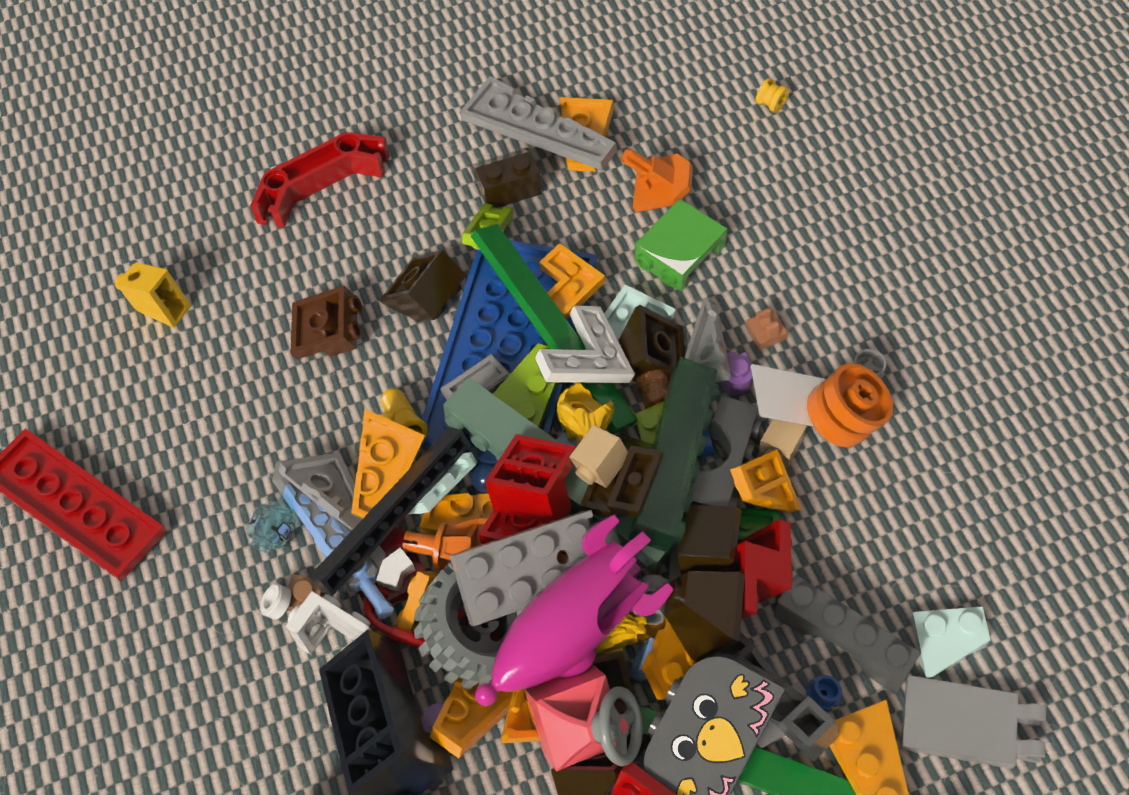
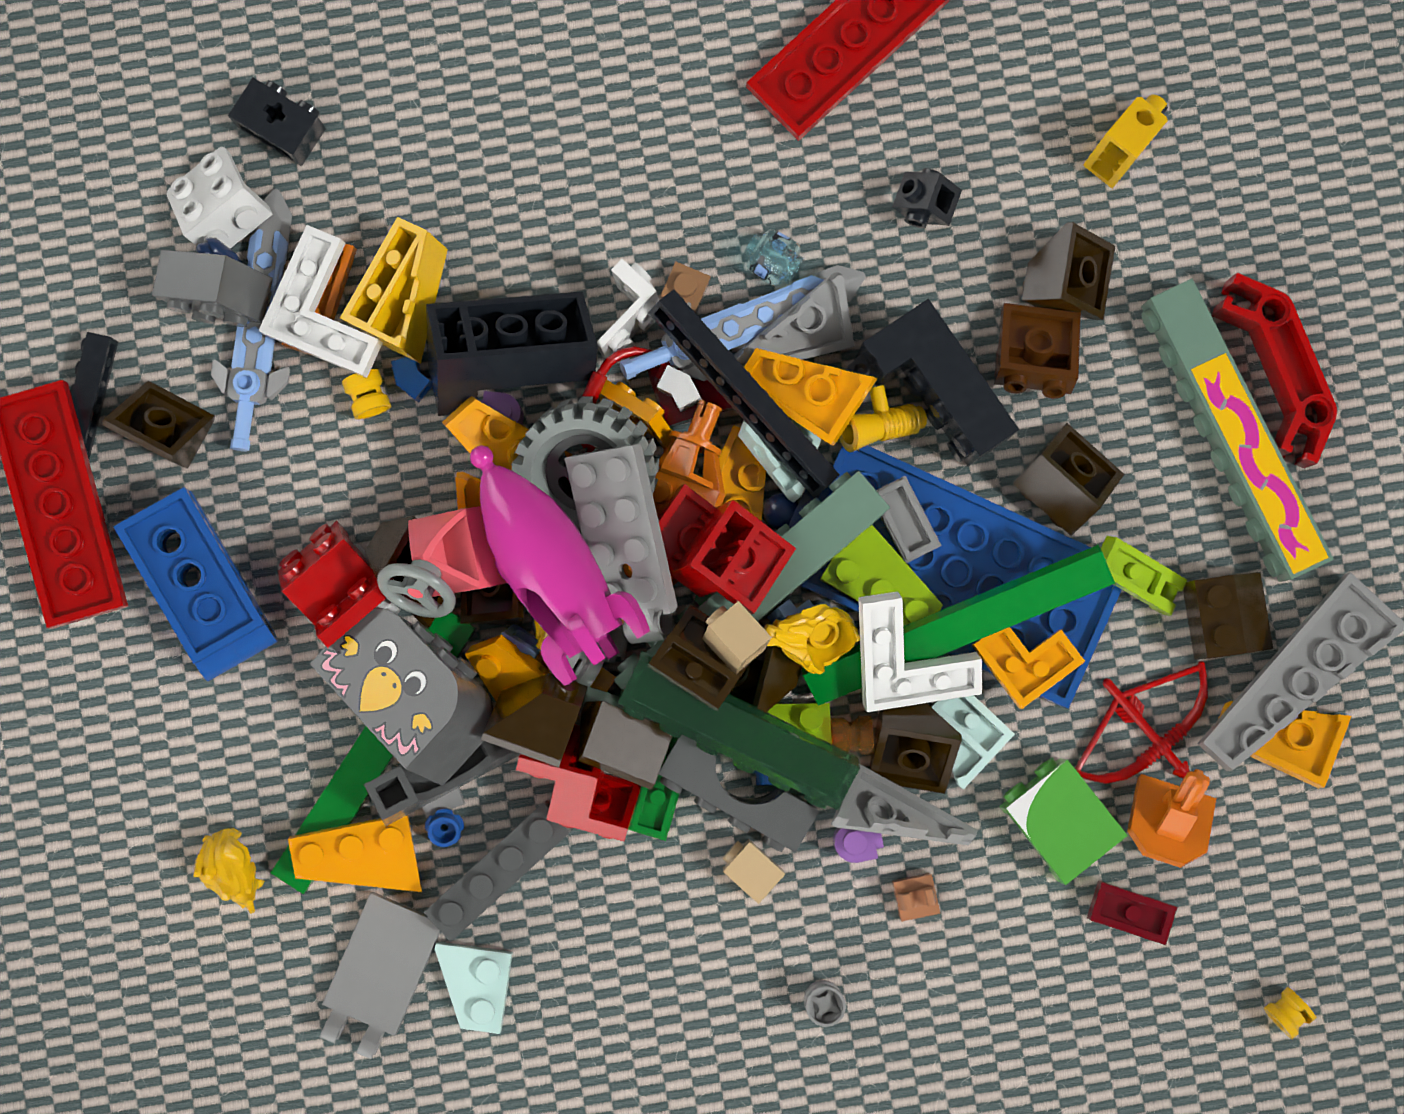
camera: 100 degrees right, 25 degrees up
white tile [260,583,291,620] -> none
light orange wing [730,449,802,513] -> none
white sticker [751,364,827,426] -> none
orange wheel [807,363,893,448] -> none
none -> black hinge [846,298,1020,467]
none -> black brick [892,168,962,228]
none -> dark brown slope [1022,222,1115,320]
none -> red piece [1075,661,1208,784]
none -> dark red plate [1087,881,1178,945]
none -> brick [1141,278,1334,582]

